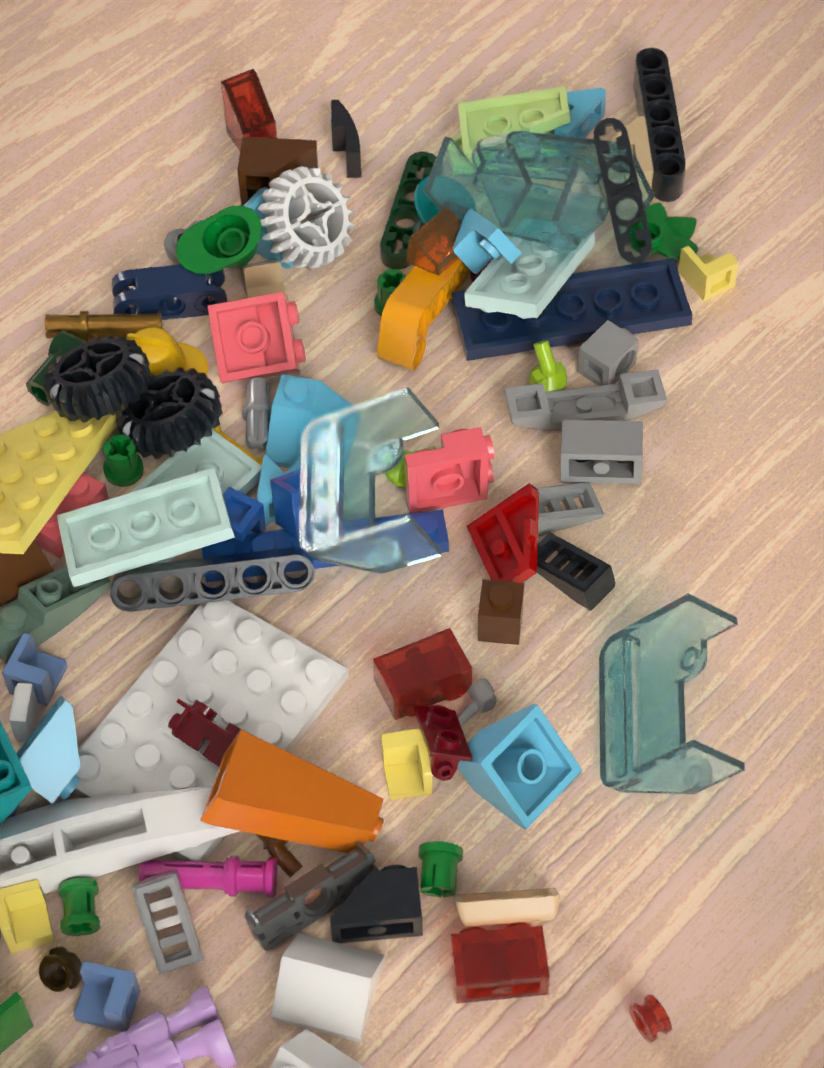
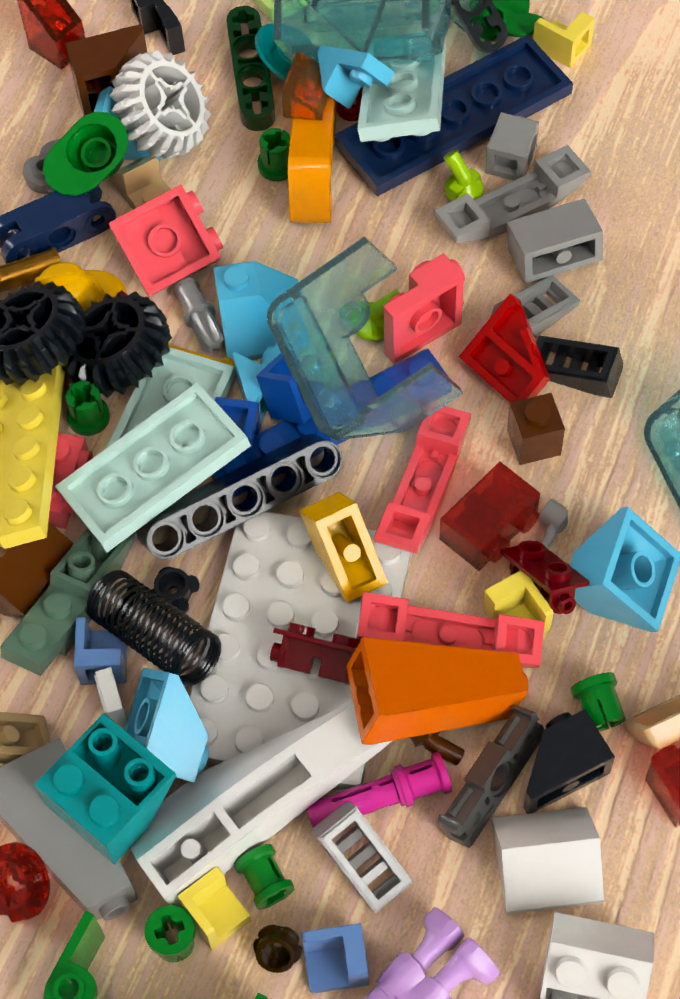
camera: 20 degrees left, 5 degrees up
none -> black piece [87,570,221,687]
none -> black plate [151,567,200,614]
none -> yellow slope [299,492,388,603]
none -> coral slope [356,592,544,668]
none -> coral slope [374,402,471,554]

